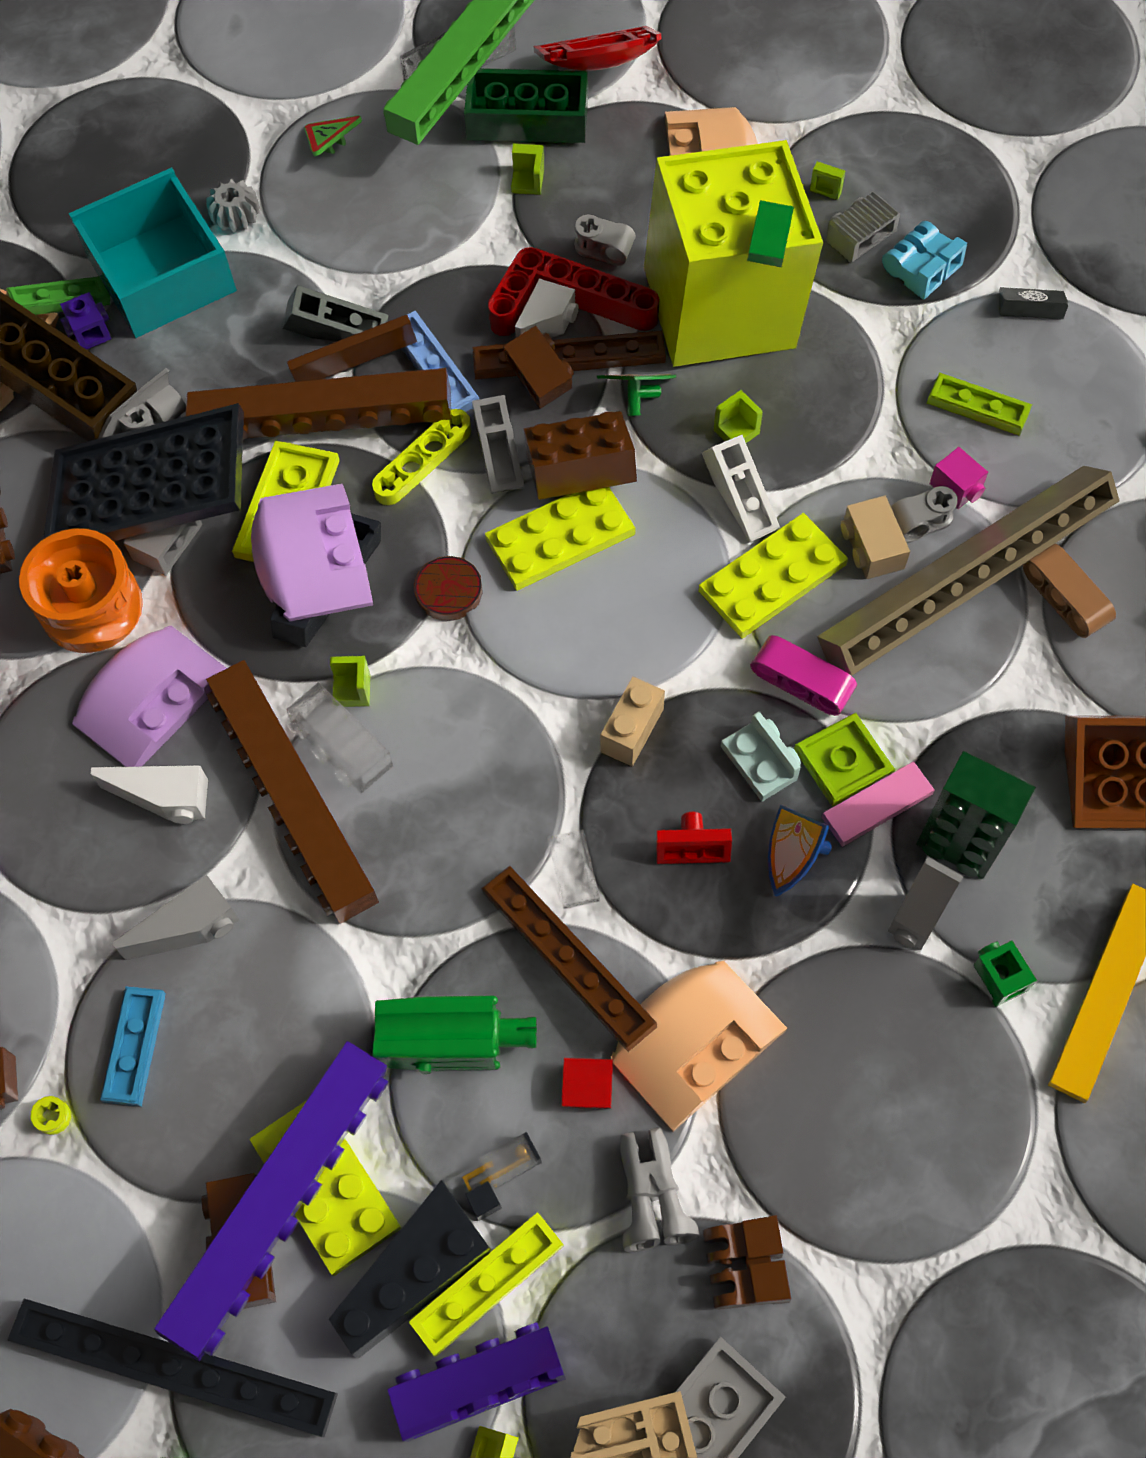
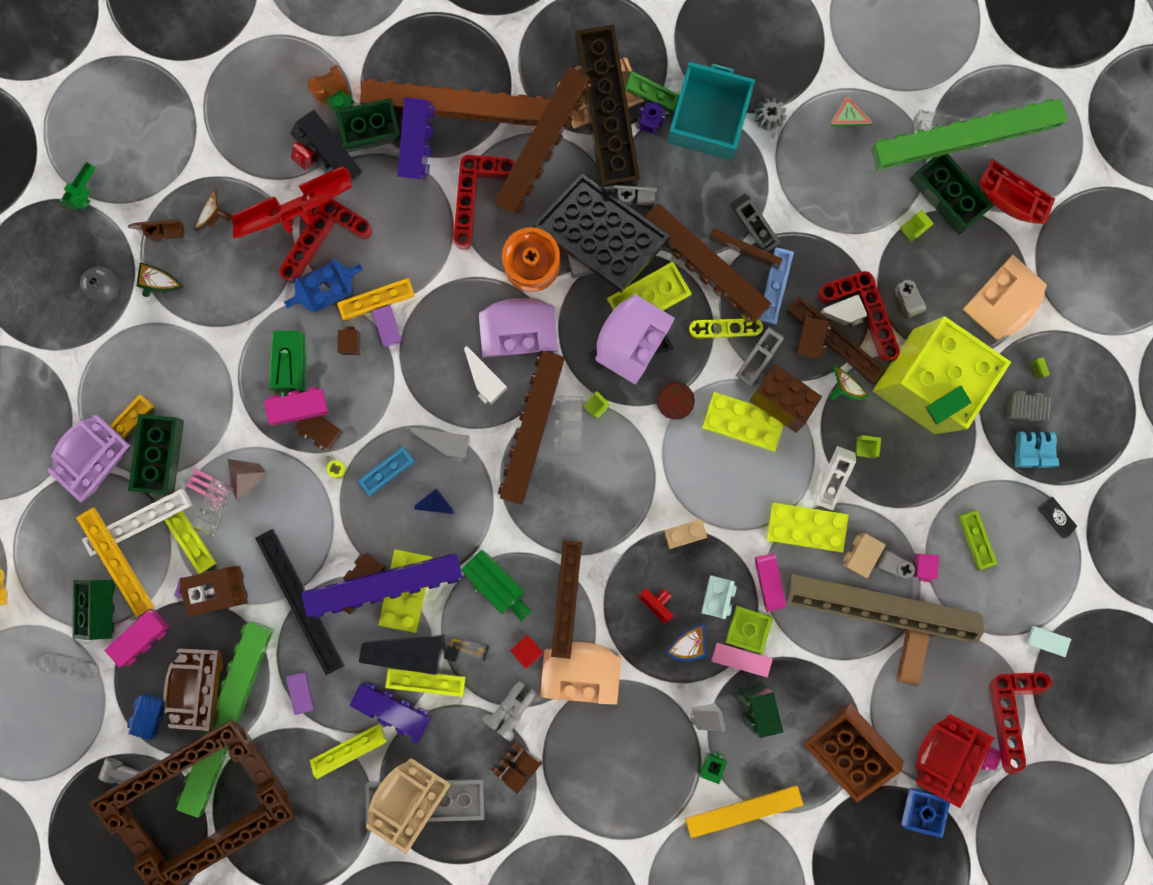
camera: 40 degrees right, 20 degrees up
none -> clear blue slope [414,489,455,514]

